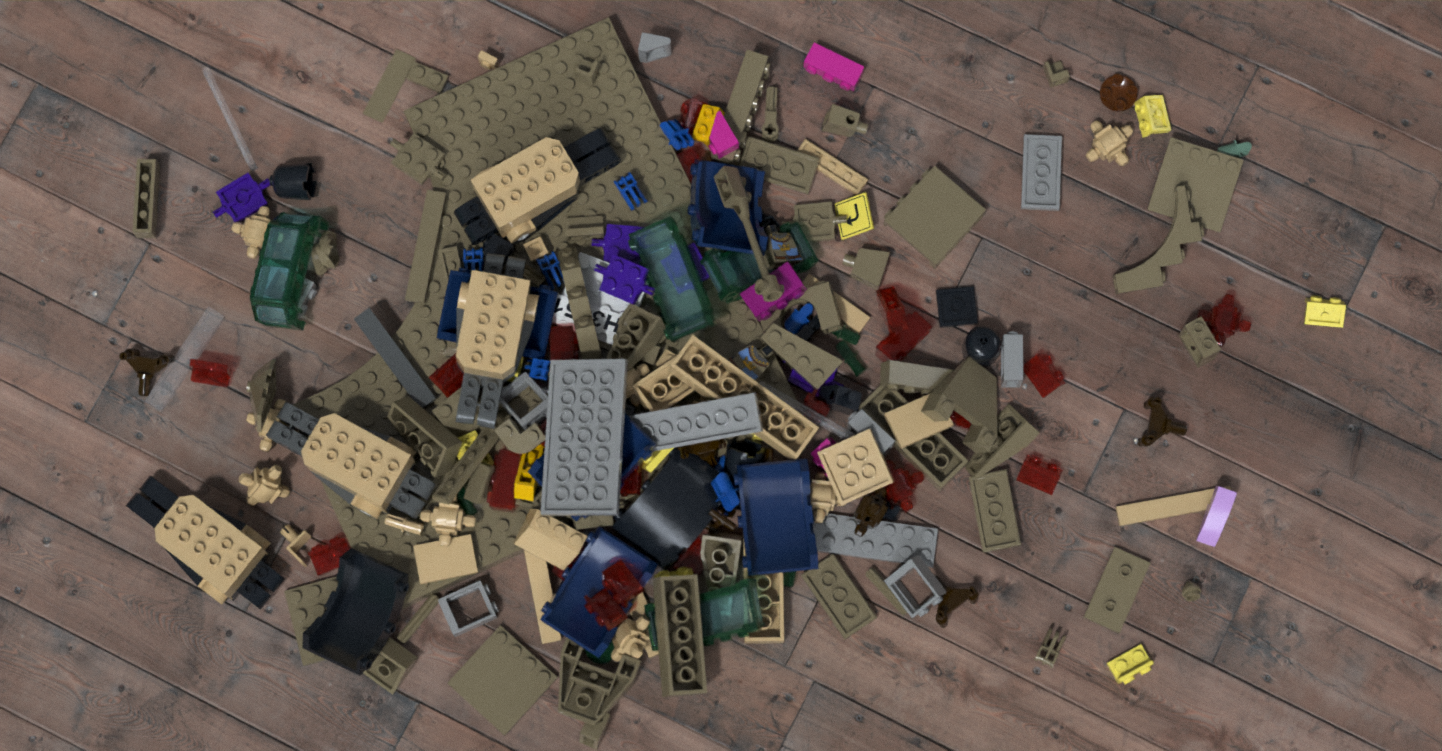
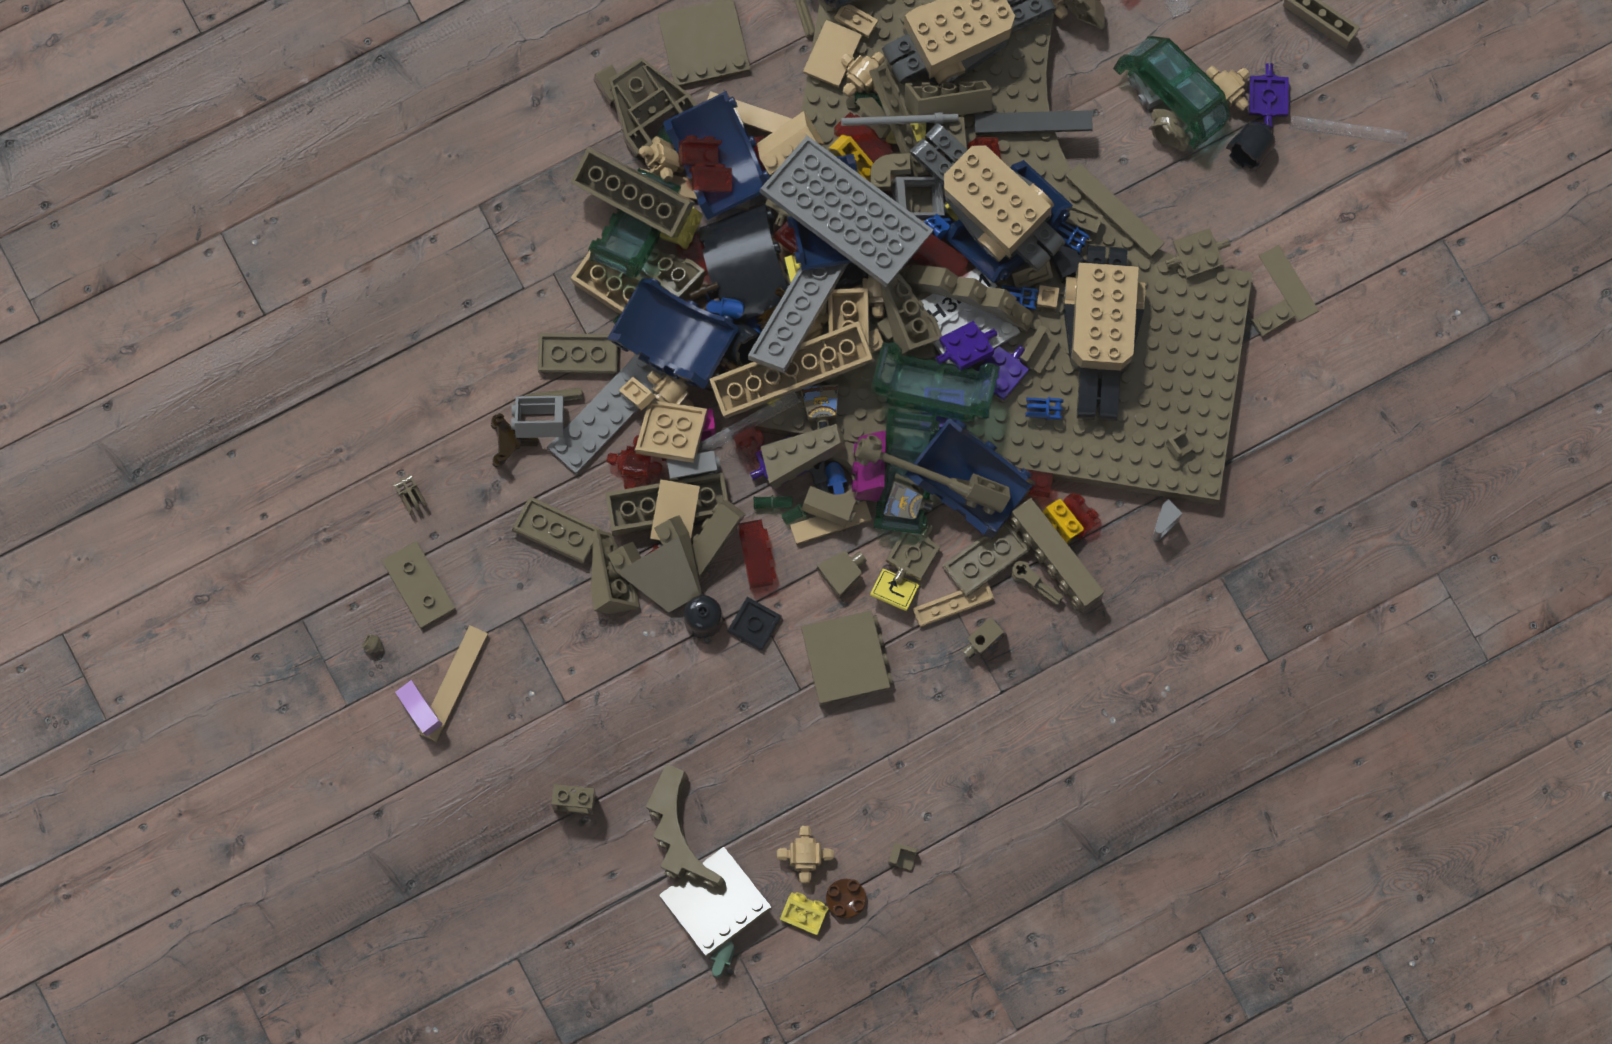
camera: 120 degrees right, 0 degrees up
tan axle [385,514,424,536] -> none
light grey window [438,580,499,637] -> none
tan plate [478,50,499,70] -> none
blue arm [660,119,694,150] -> none
dark pink slope [708,111,739,159] -> none
black piece [760,208,780,234] -> none
dark pink brick [804,43,864,91] -> none
black torso [817,385,862,415] -> none
dark brown piece [853,487,888,537] -> none
clear red brick [875,286,908,333] -> none
black piece [882,502,901,521] -> none
light grey window [1001,331,1023,388] -> none
clear red bracket [1016,455,1062,495] -> none
light grey plate [1021,134,1062,211] -> none
clear red bracket [1023,353,1066,398] -> none
light yellow bracket [1107,644,1154,685] -> none
dark brown axle [1137,397,1187,447] -> none
clear red piece [1197,294,1251,348] -> none
light yellow bracket [1304,296,1346,328] -> none
none -> tan plate [619,377,655,410]
none -> tan plate [834,4,878,38]
none -> light grey bar [841,112,959,126]

